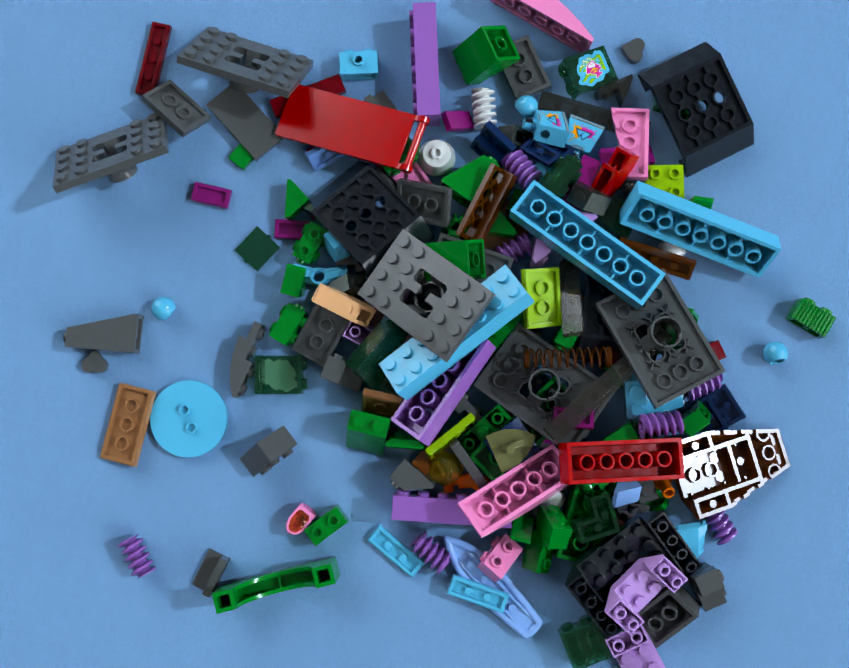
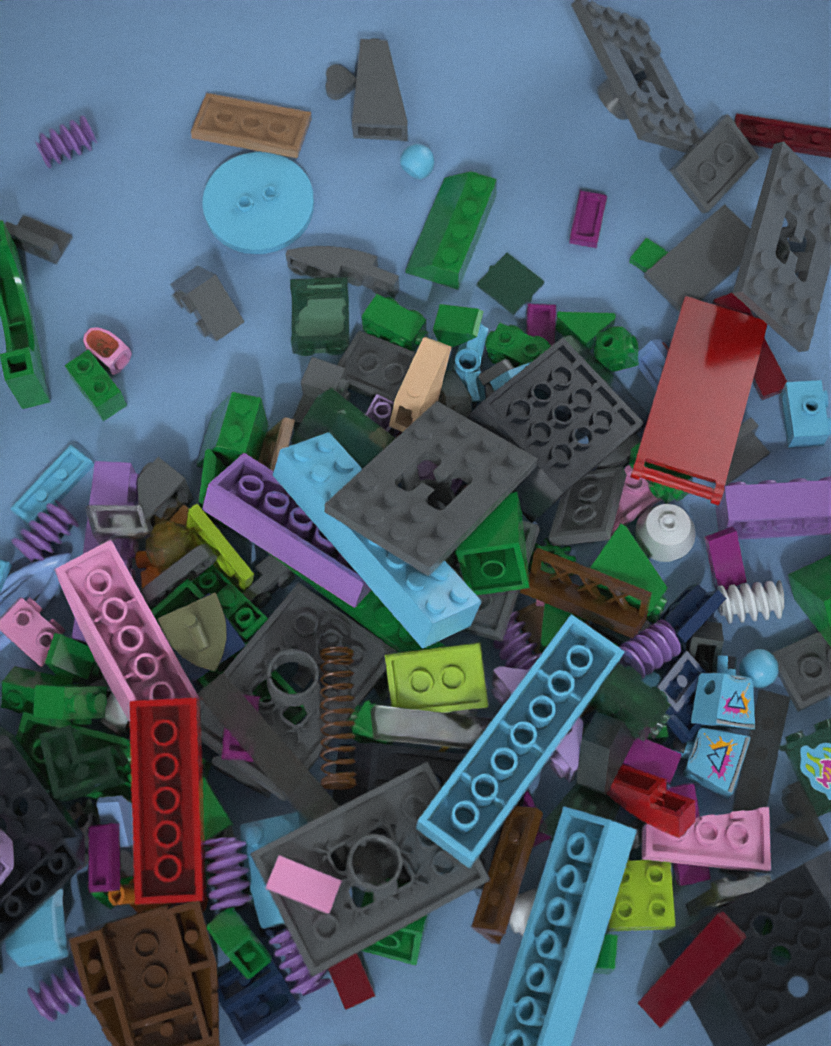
camera: 90 degrees right, 15 degrees down
none -> clear smoke slope [85,505,149,545]
none -> magenta tile [88,823,120,893]
none -> bright pink tile [265,856,342,914]
none -> green slope [405,171,497,290]
none -> dark grey tile [478,359,514,386]
none -> green brick [594,326,639,372]
none -> dark red tile [638,911,747,1029]
none -> clear smoke wing [685,872,772,917]

